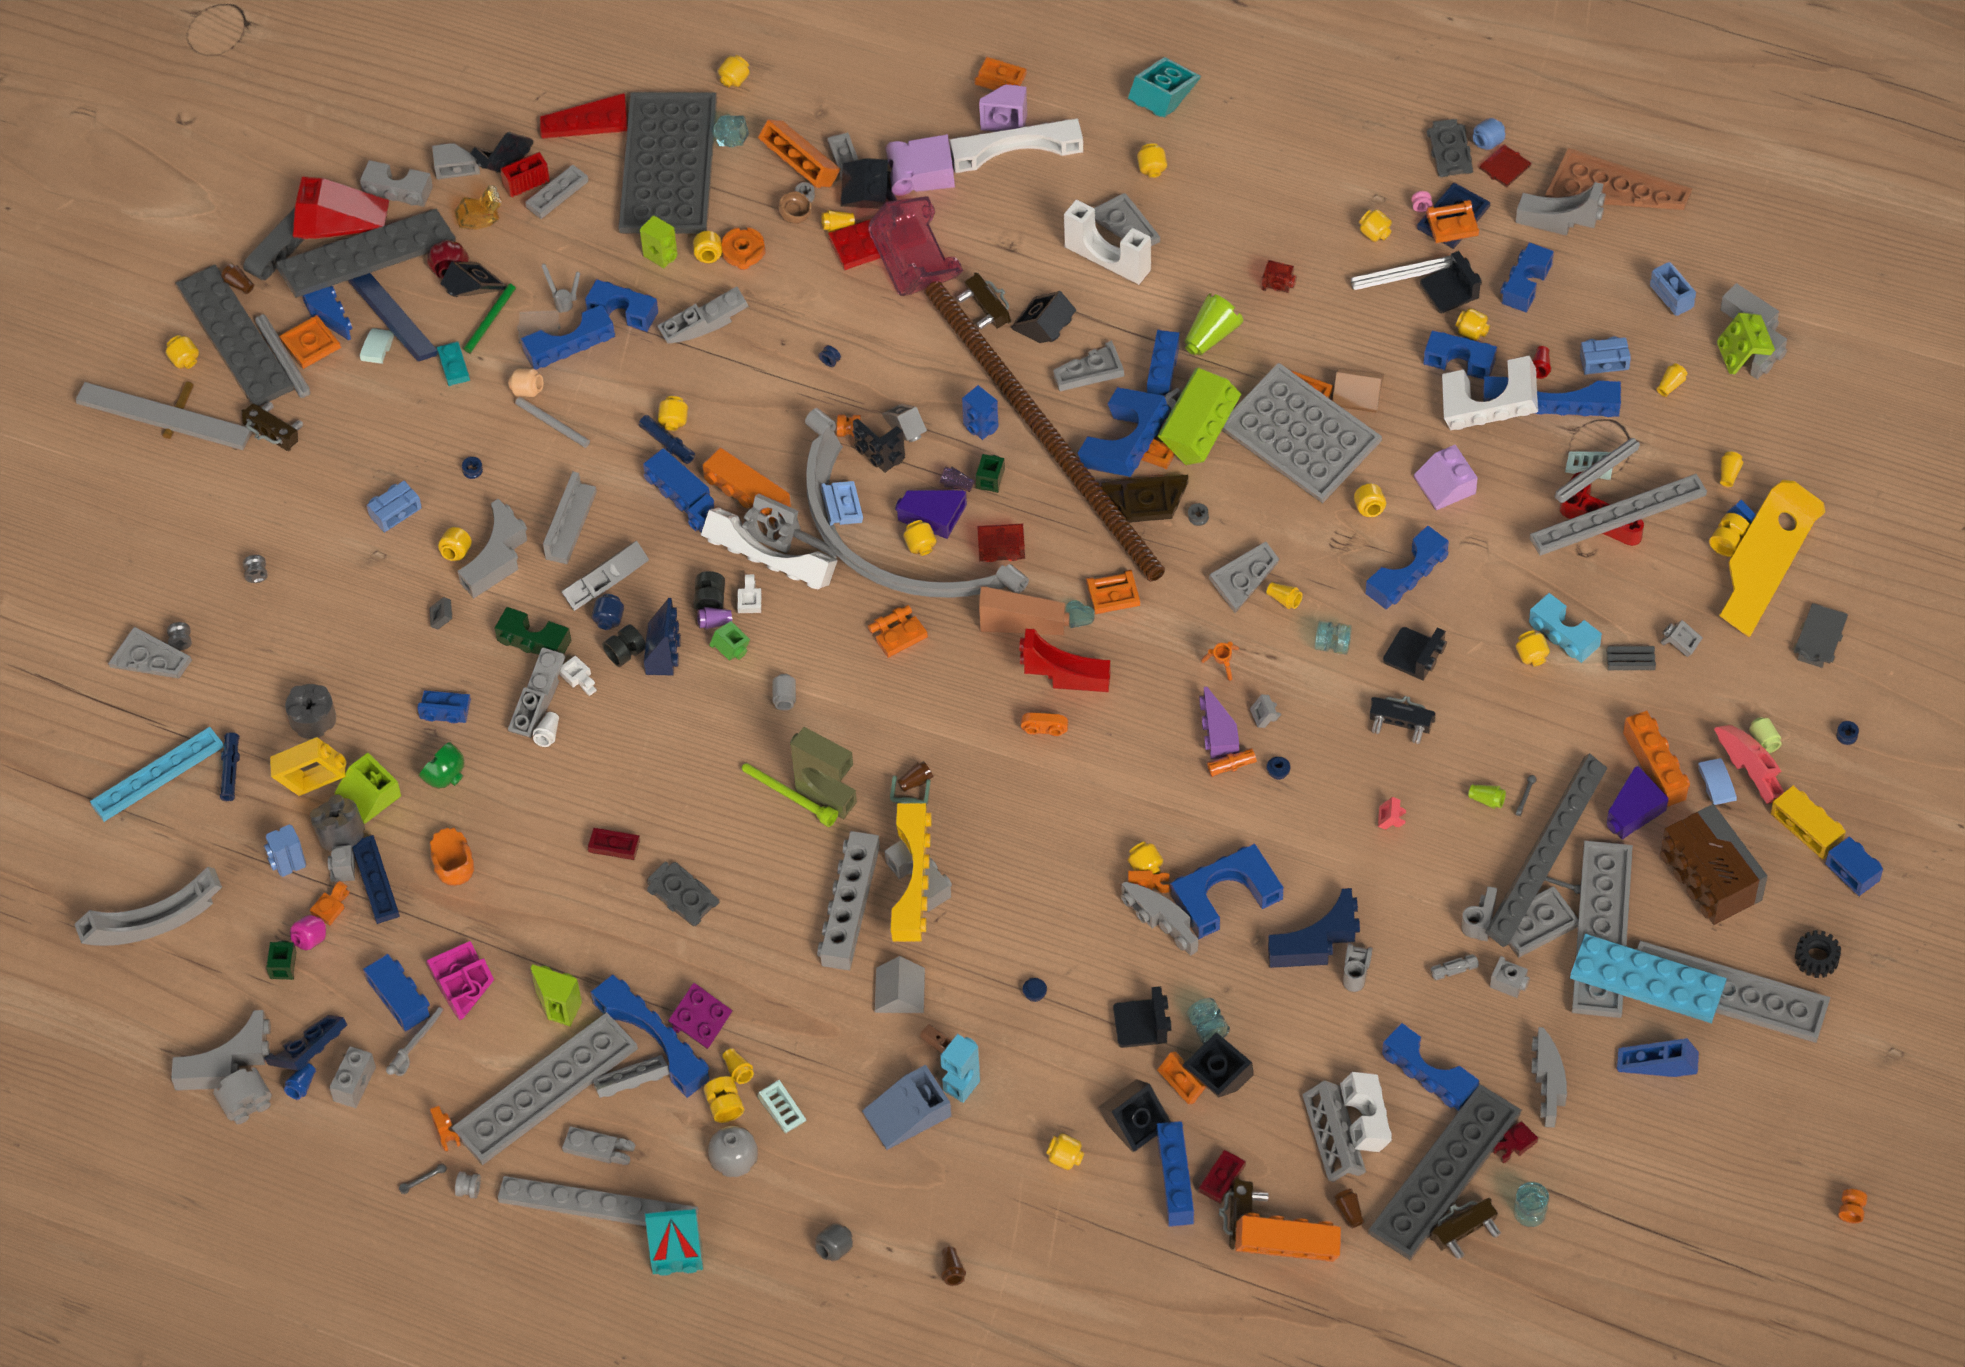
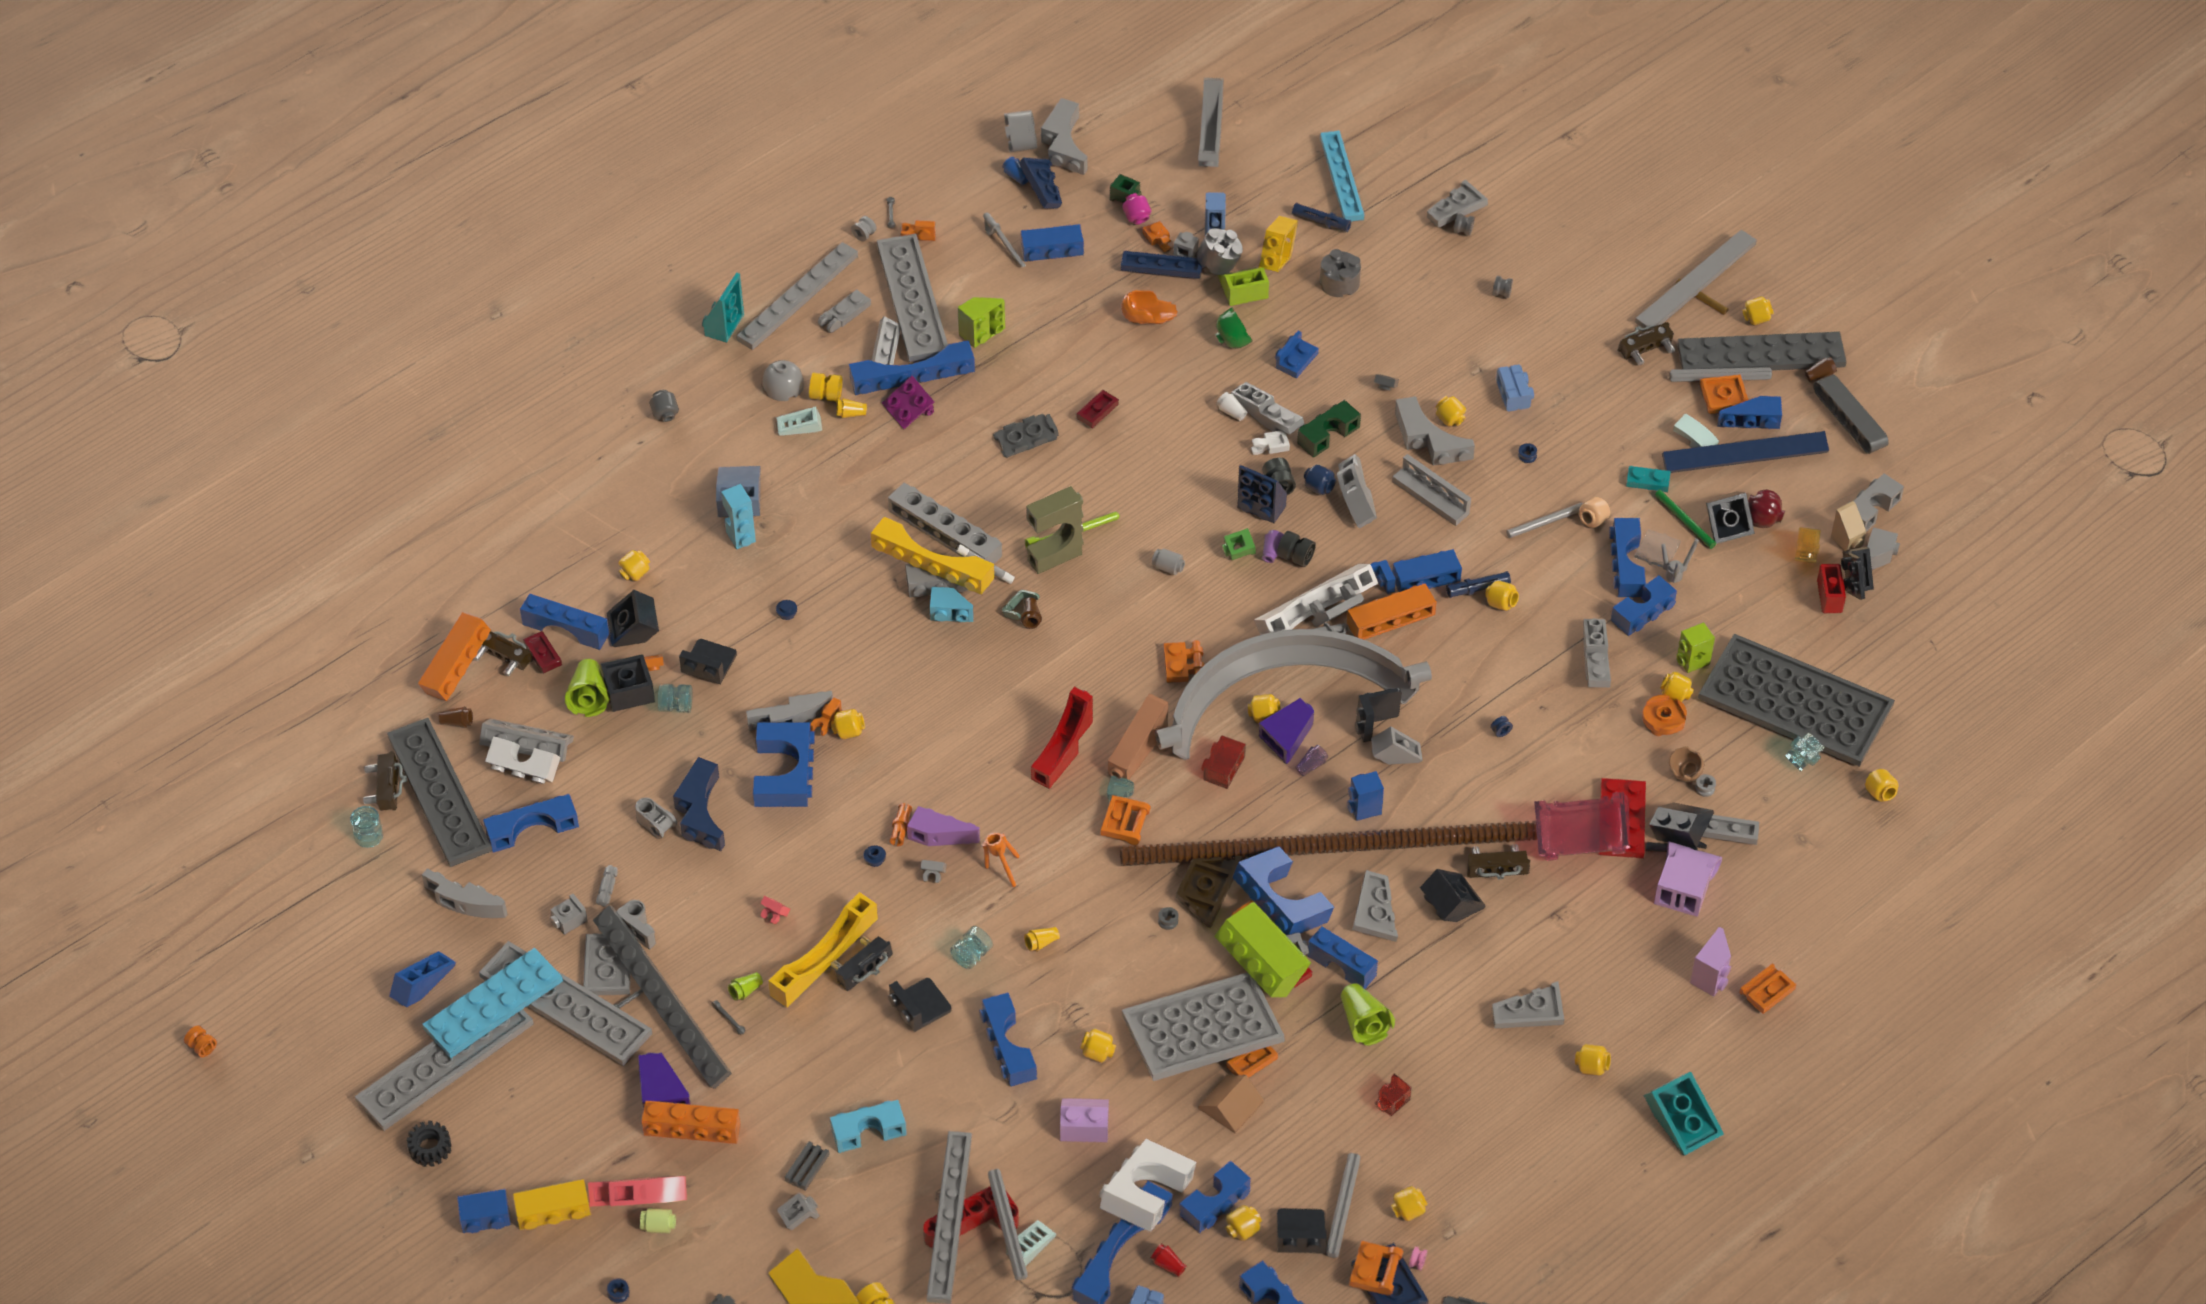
camera: 115 degrees right, 5 degrees down
dark grey plate [277,208,456,298] -> none
red wedge [293,177,389,239] -> none
light grey brick [329,1046,376,1108] -> none
dark pink slope [426,941,494,1021] -> none
light grey plate [525,165,589,219] -> none
red wing [540,93,627,139] -> none
white plate [738,574,762,613] -> none
orange brick [758,120,841,188] -> none
yellow cone [821,210,854,232] -> none
light blue plate [821,481,863,526] -> none
orange wheel [837,414,861,437] -> none
light grey slope [875,956,925,1013] -> none
nougat bar [920,1024,953,1054] -> none
reddish brown cone [941,1247,966,1286] -> none
white arch [950,119,1083,173] -> none
dark green brick [976,454,1005,493] -> none
orange plate [1021,713,1069,736] -> none
white arch [1064,200,1151,285] -> none
light grey wing [1209,542,1279,613] -> none
dark red plate [1492,1121,1538,1163] -> none
yellow head [1516,630,1550,667] -> none
reddish brown piece [1660,804,1768,925] -> none
light blue slope [1698,758,1737,805] -> none
none -> lime cone [565,659,609,717]
none -> yellow arch [768,892,878,1008]
none -> medium azure slope [930,587,974,622]
none -> bar [956,544,1015,584]
none -> tan slope [1831,501,1866,551]

